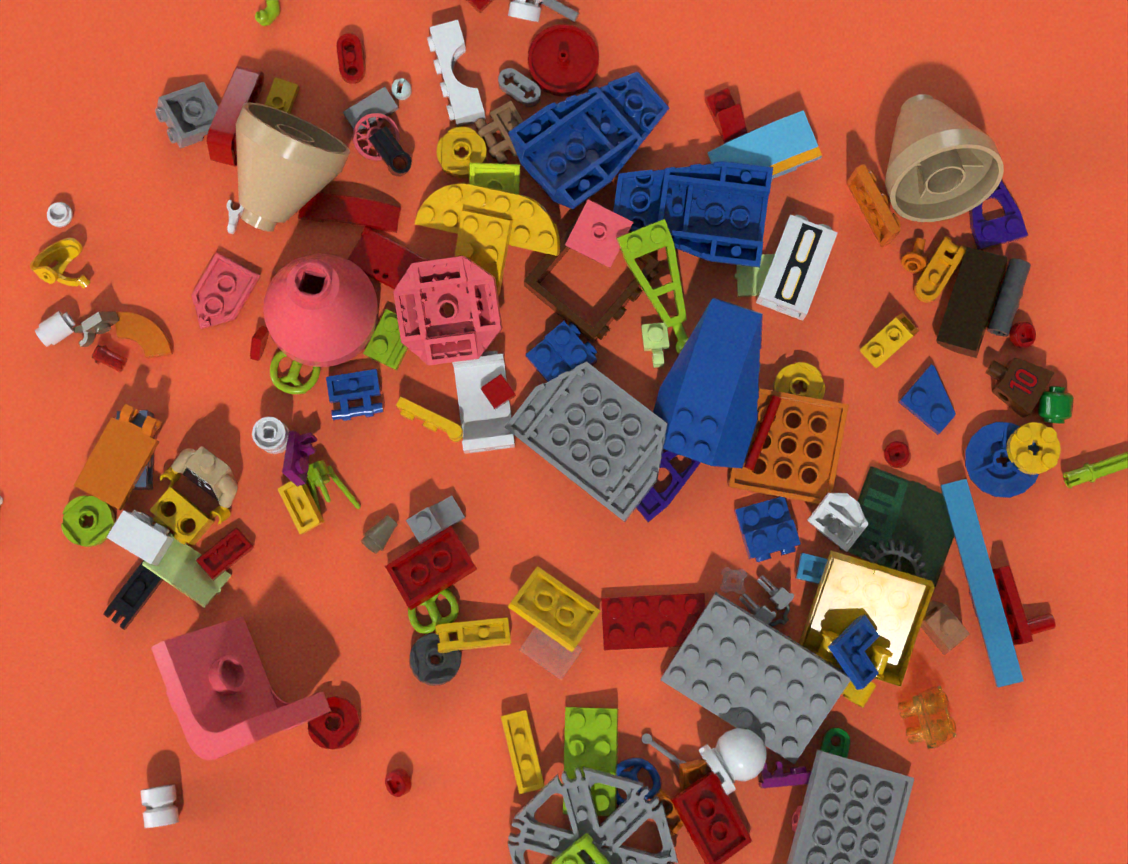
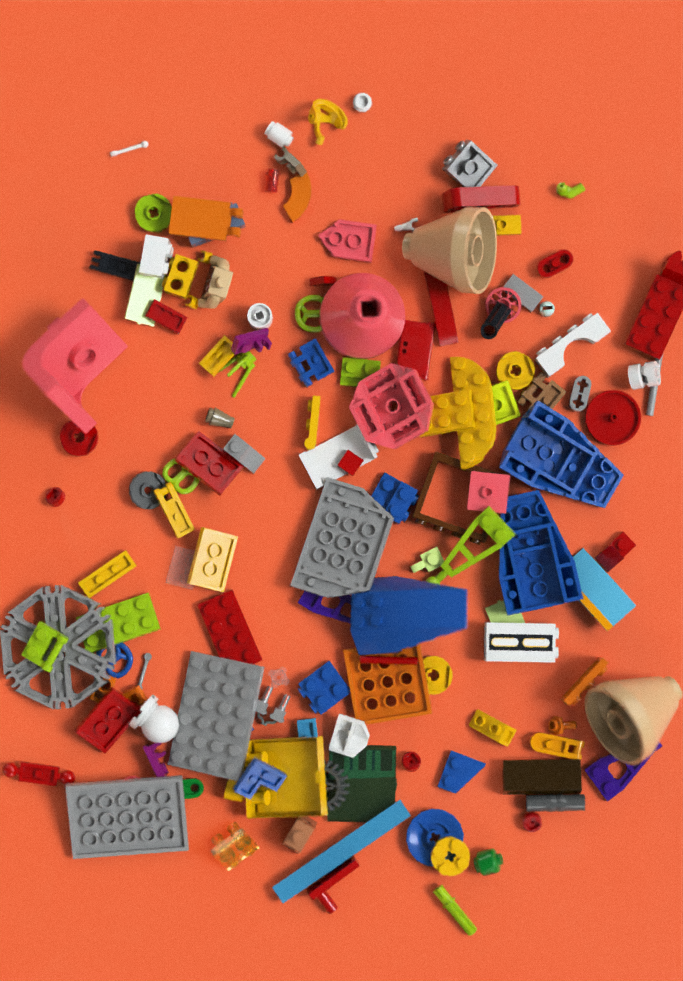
camera: 70 degrees right, 5 degrees up
reddish brown torso [986,358,1054,418] -> none

